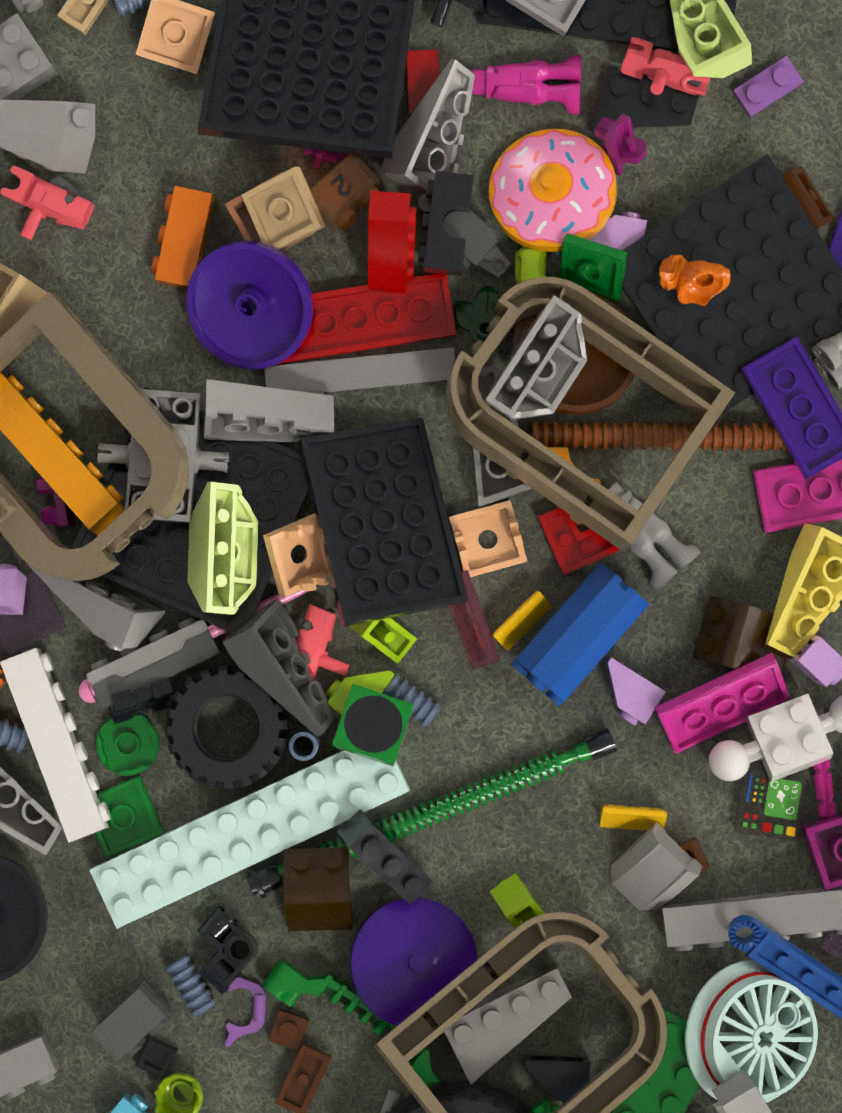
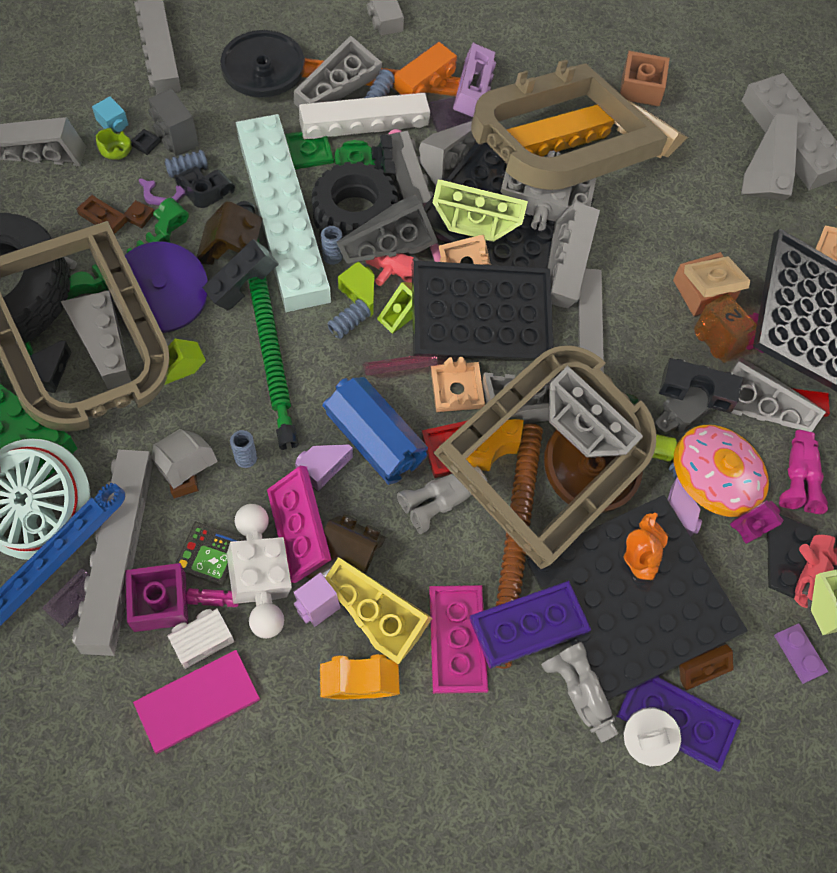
camera: 90 degrees right, 25 degrees down
coral piece [0,166,95,240] -> none
orange brick [151,186,215,289] -> none
dark purple dish [186,240,313,369] -> none
red plate [276,273,457,365] -> none
black tile [332,684,414,767] -> none
red wedge [368,191,416,290] -> none
yellow slope [492,591,552,651] -> none
green tile [559,233,628,302] -> none
yellow slope [599,804,667,831] -> none
none -> sand blue piece [230,430,257,468]

